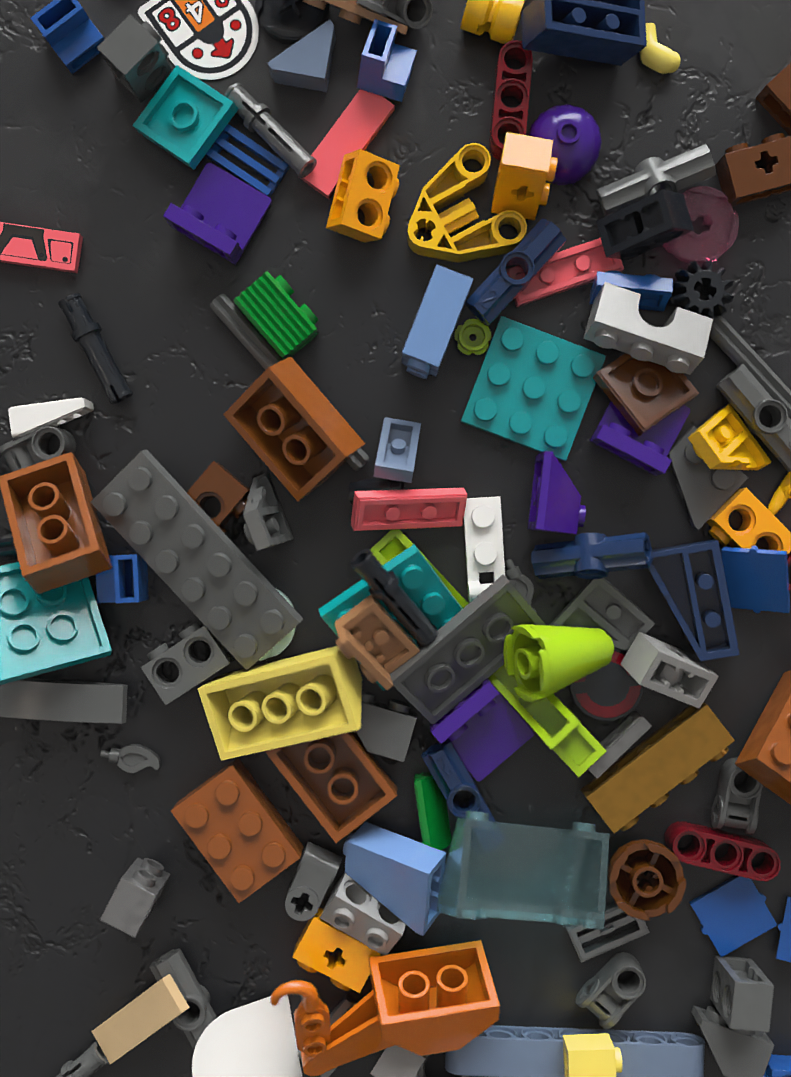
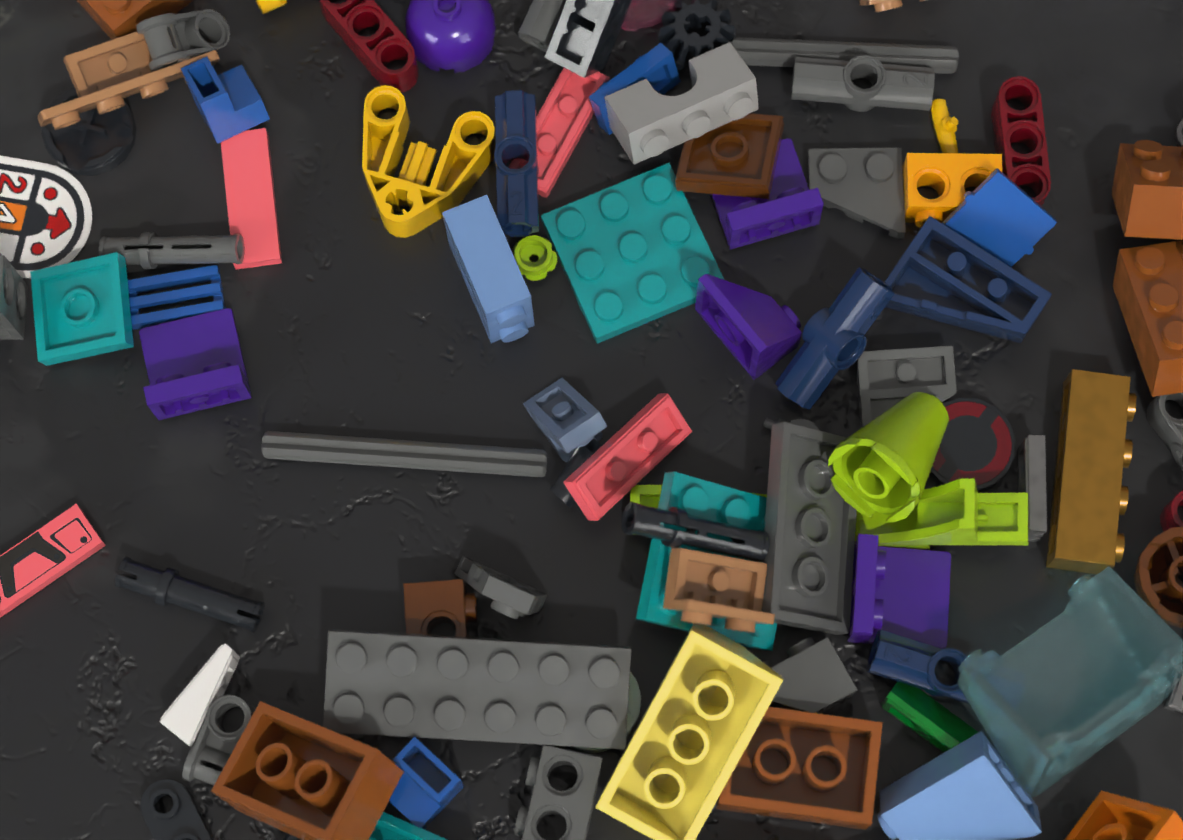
camera: 45 degrees left, 15 degrees down
dark orange brick [223,356,365,501] -> none
green brick [233,271,319,360] -> none
sand blue slope [267,19,336,92] -> none
light orange brick [326,149,400,243] -> none
white plate [463,496,505,603] -> none
light orange brick [491,132,557,220] -> none
light grey brick [620,632,719,709] -> none
yellow wing [688,404,772,470] -> none

